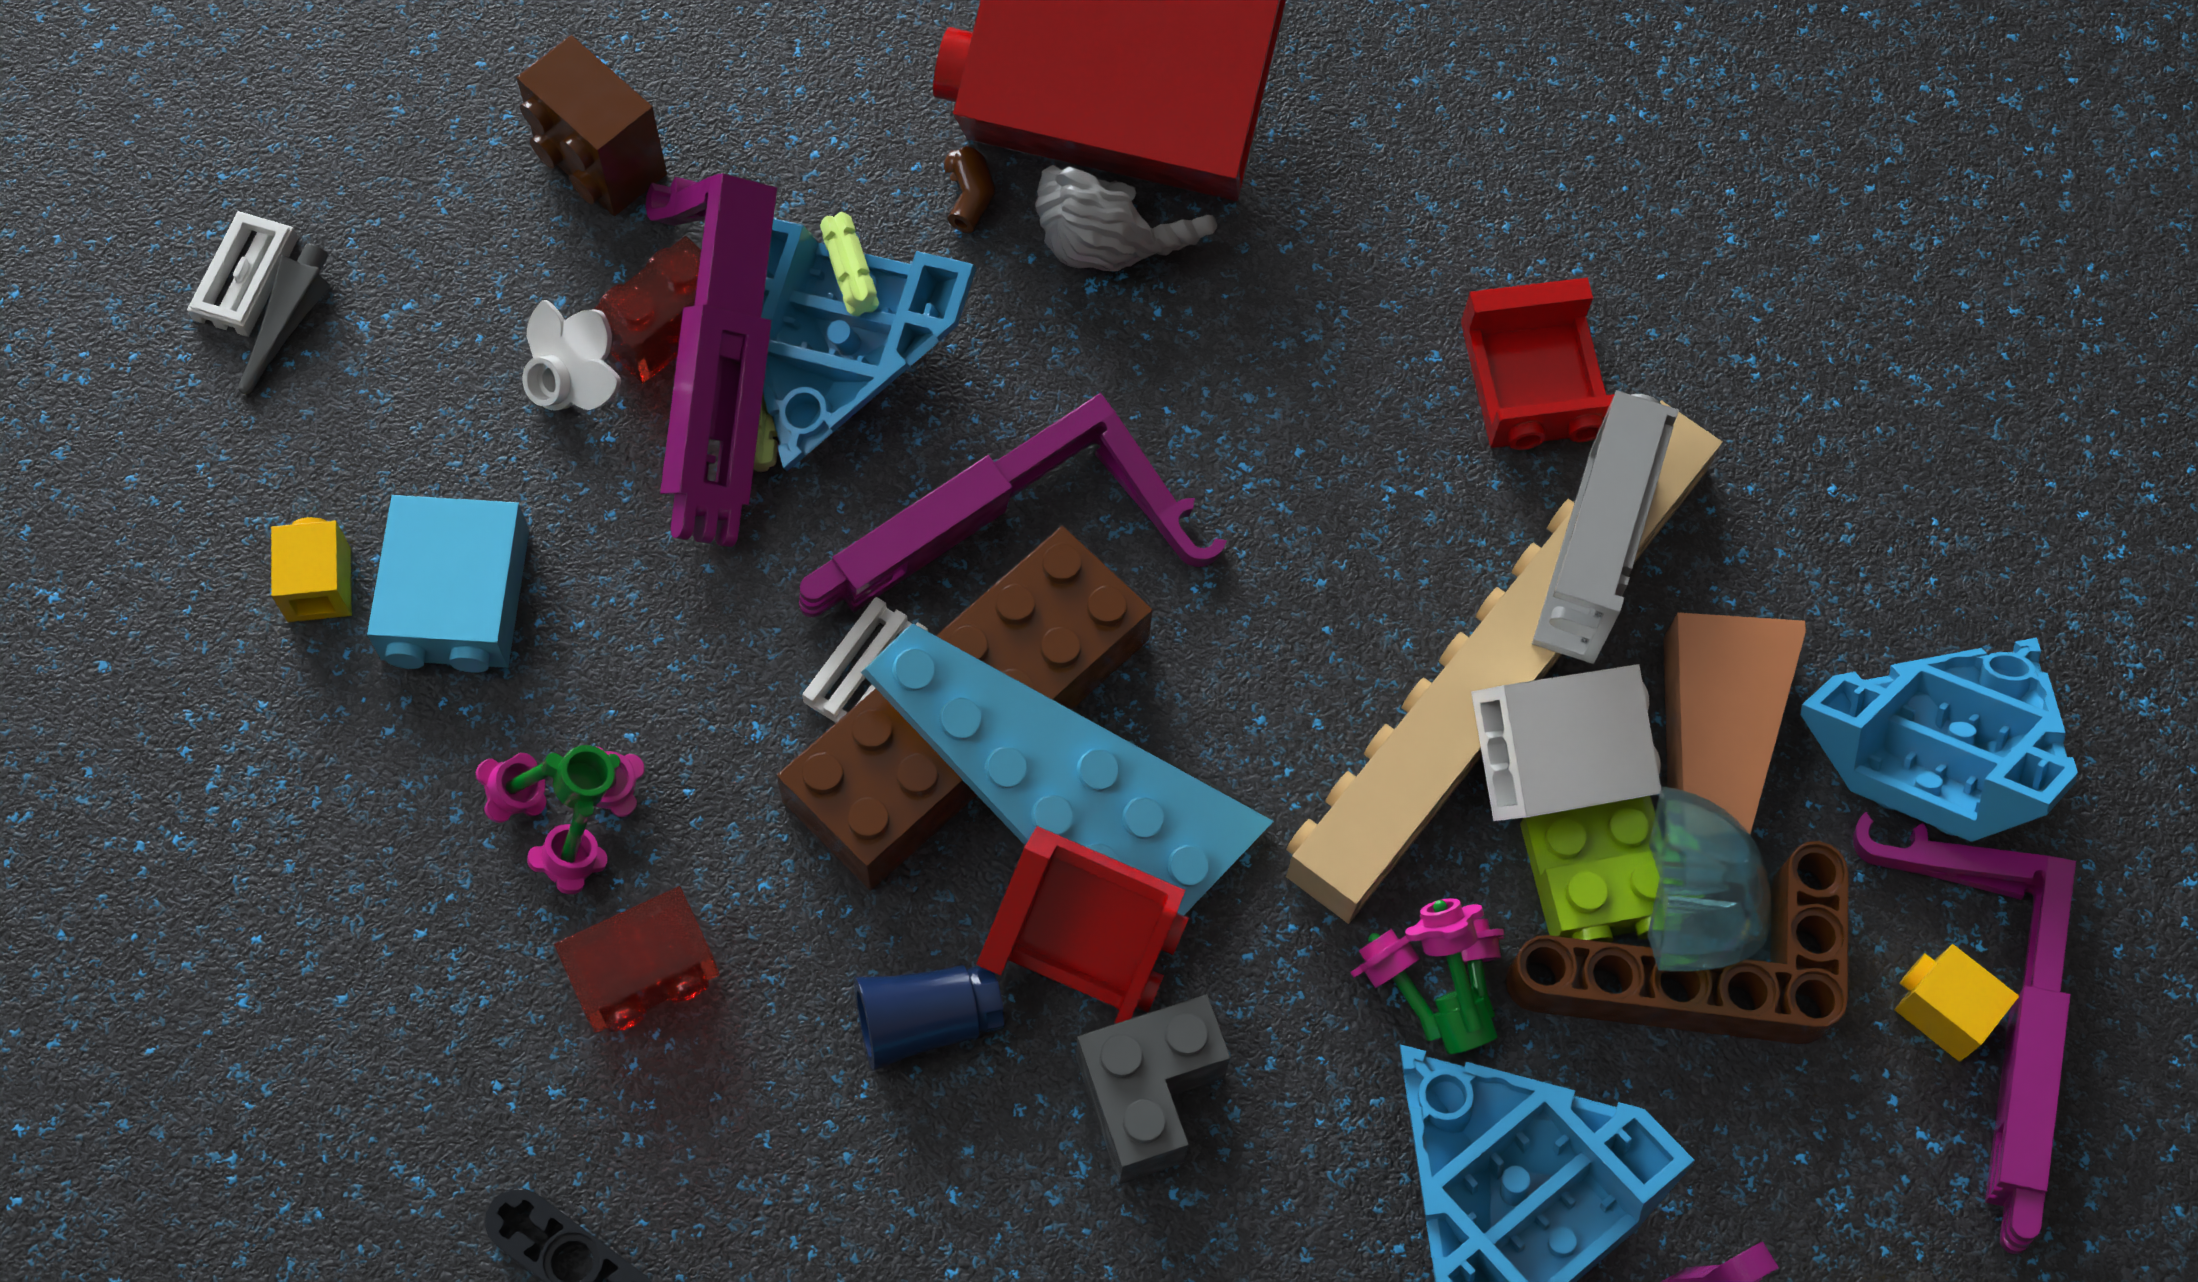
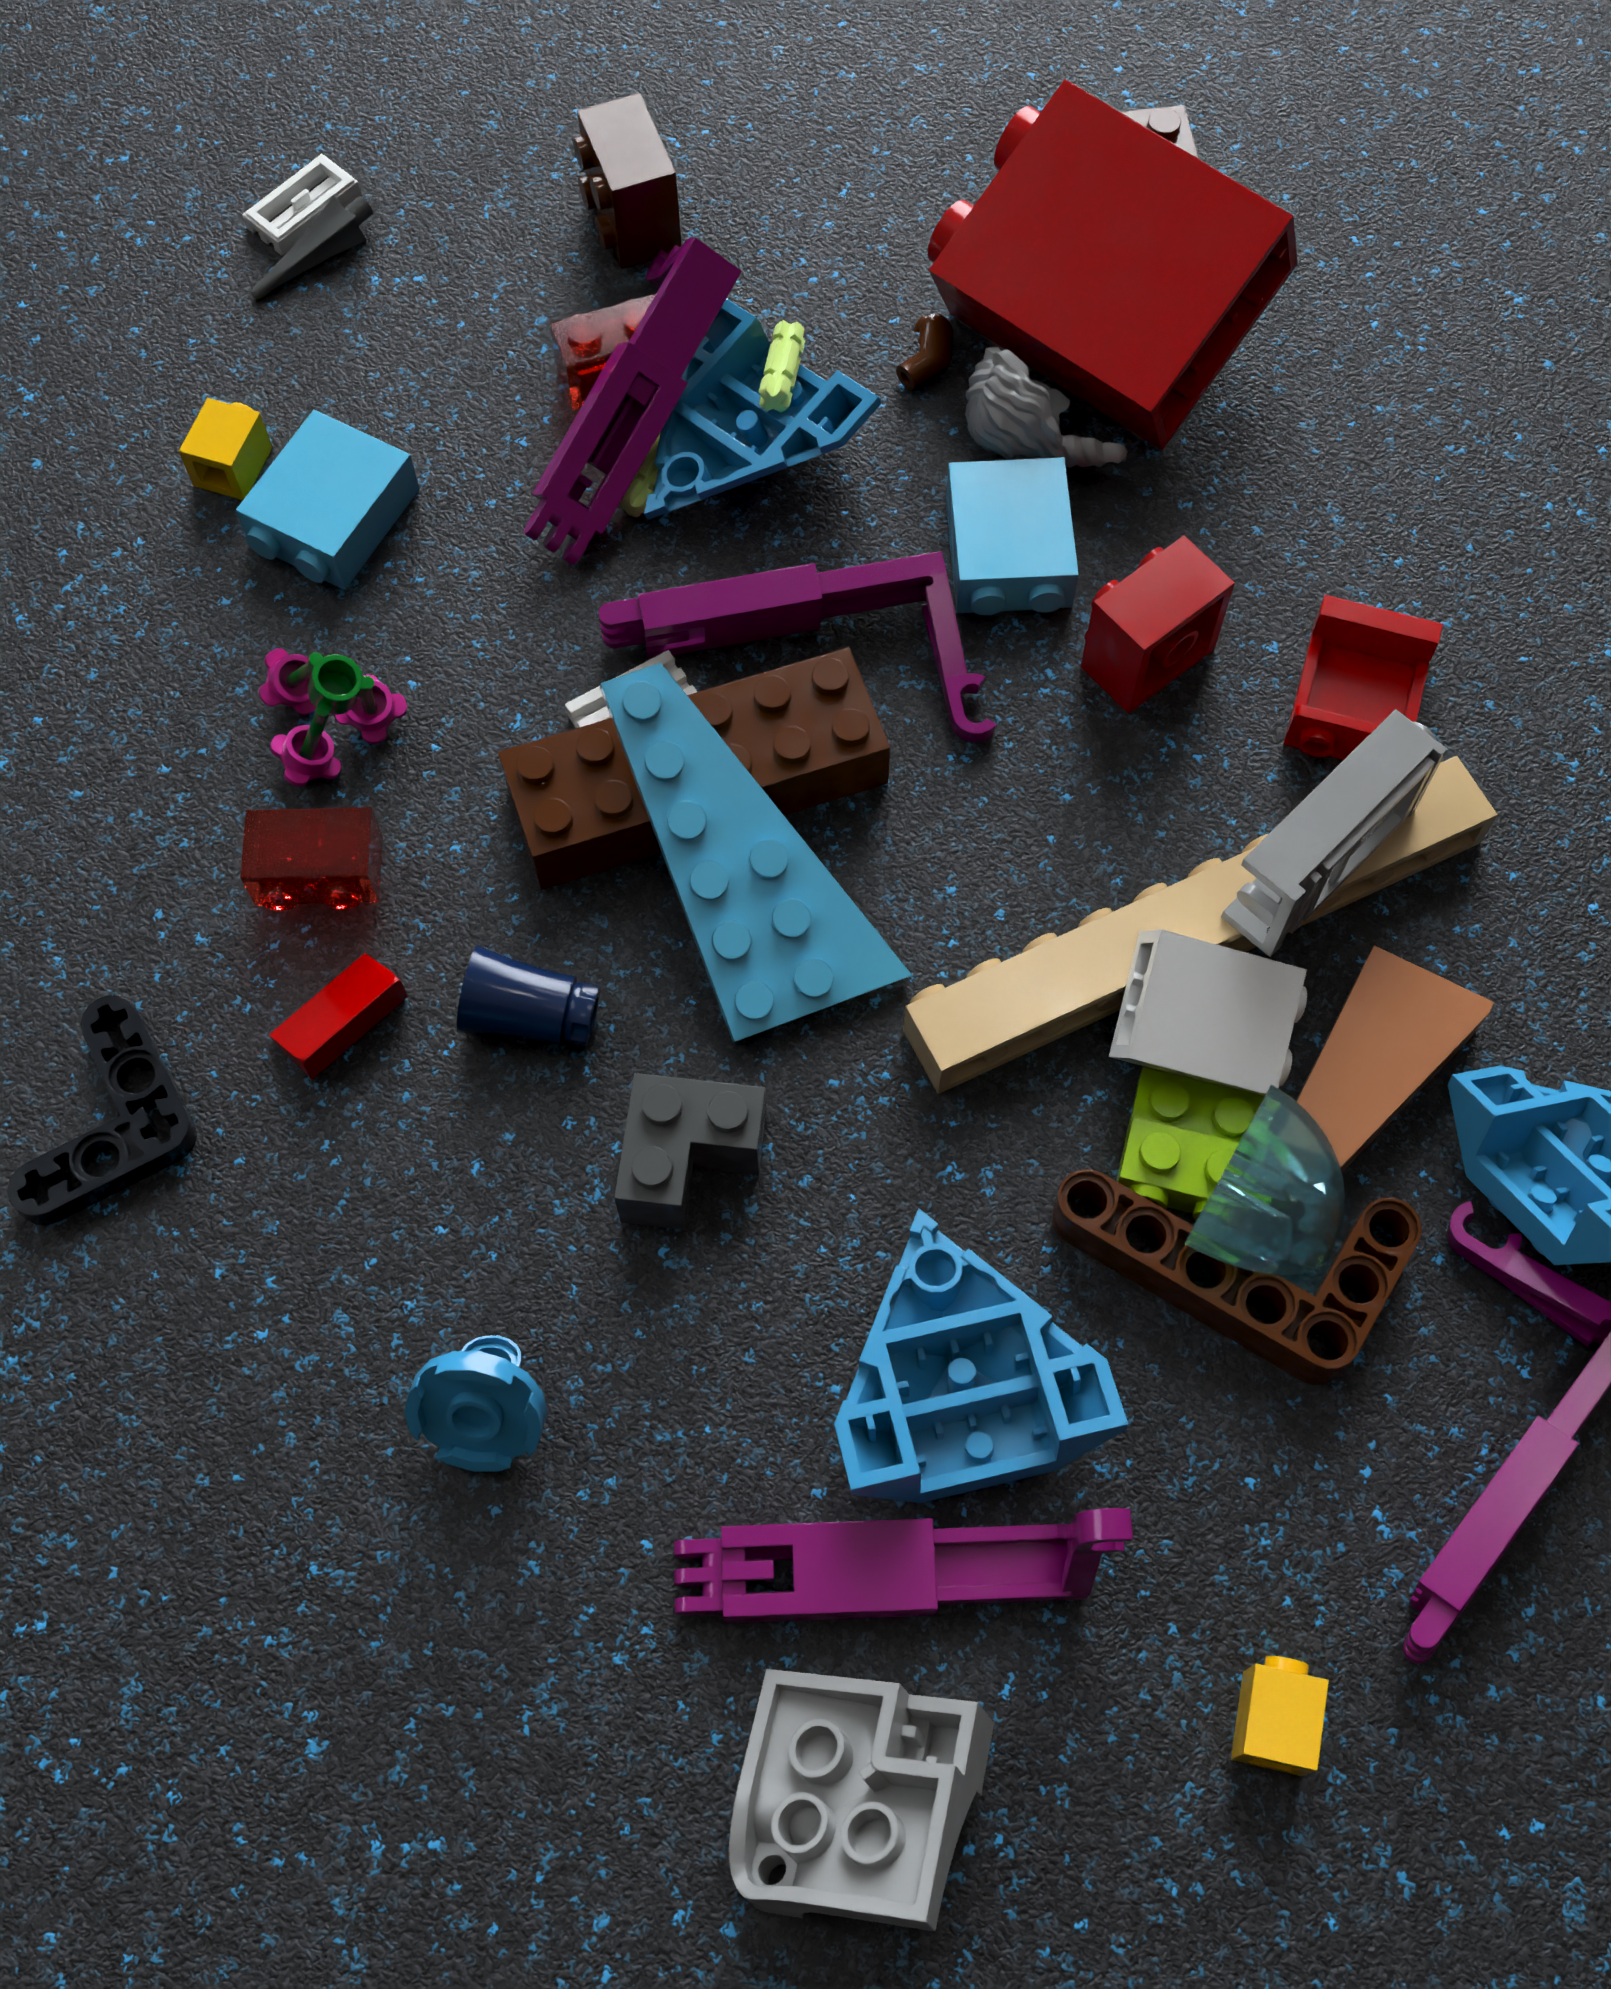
camera: 30 degrees right, 0 degrees up
white plate [522,300,621,410] -> none
red panel [976,826,1189,1024] -> none
plant [1350,898,1505,1054] -> none
yellow brick [1894,944,2019,1062] -> none
none -> red slope [269,953,408,1080]
none -> medium azure brick [946,457,1079,615]
none -> red brick [1081,536,1235,714]

